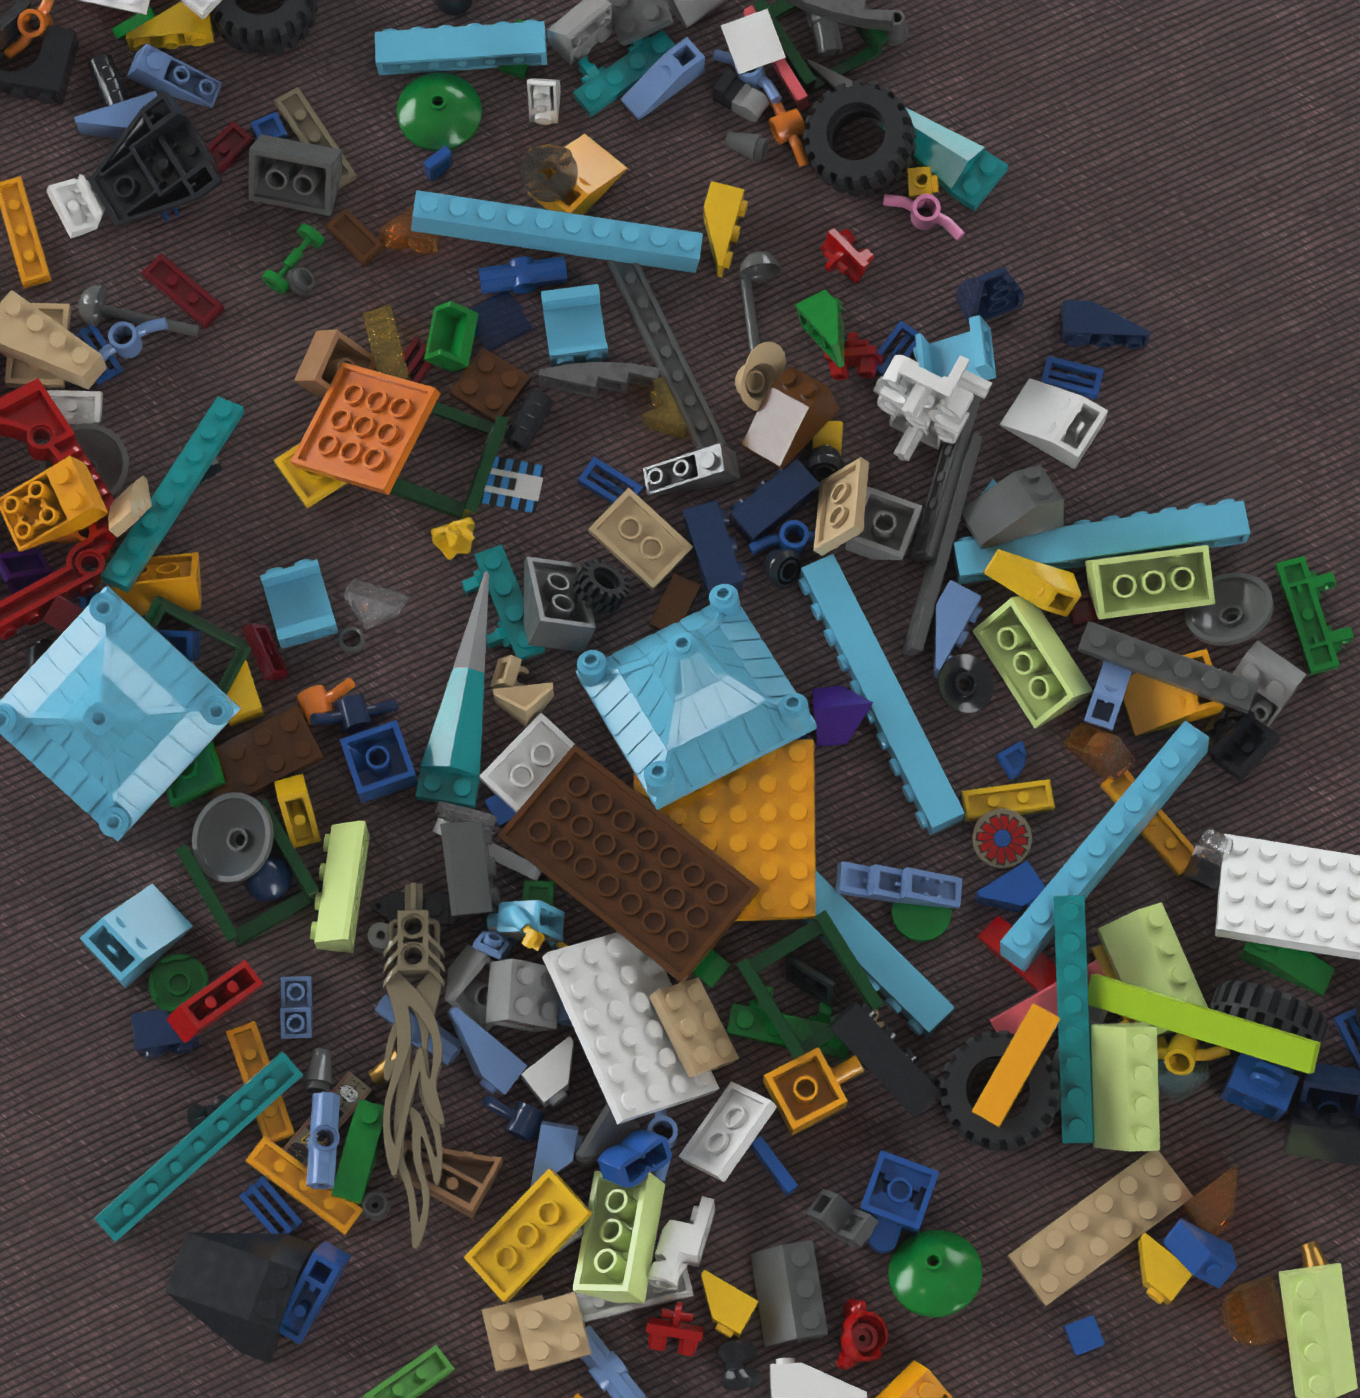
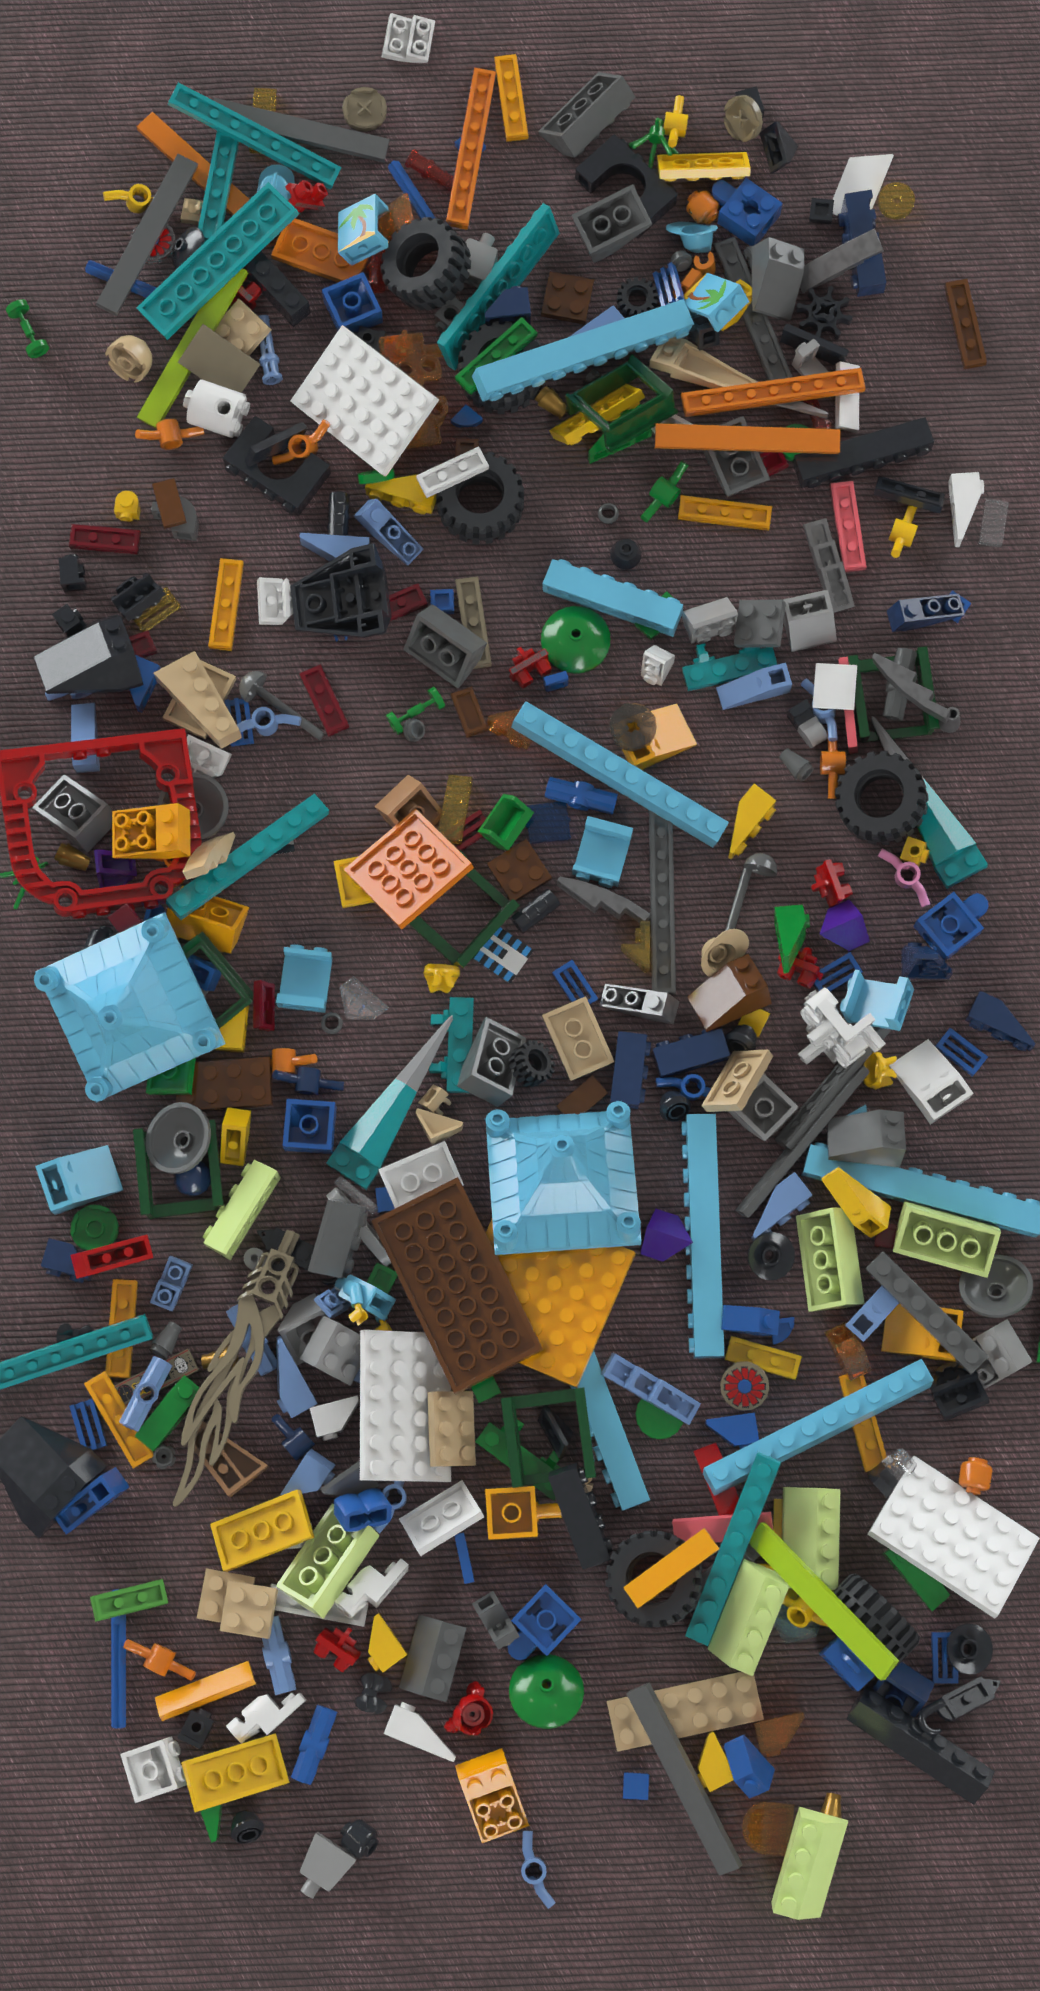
camera: 25 degrees right, 5 degrees up
none -> red hips [509,647,552,689]
none -> dark grey tile [626,1682,743,1876]
none -> blue slope [721,1305,780,1336]
none -> dark purple slope [820,900,870,952]
none -> yellow piece [863,1052,897,1090]
none -> blue brick [913,892,989,961]
none -> orange head [959,1457,993,1495]

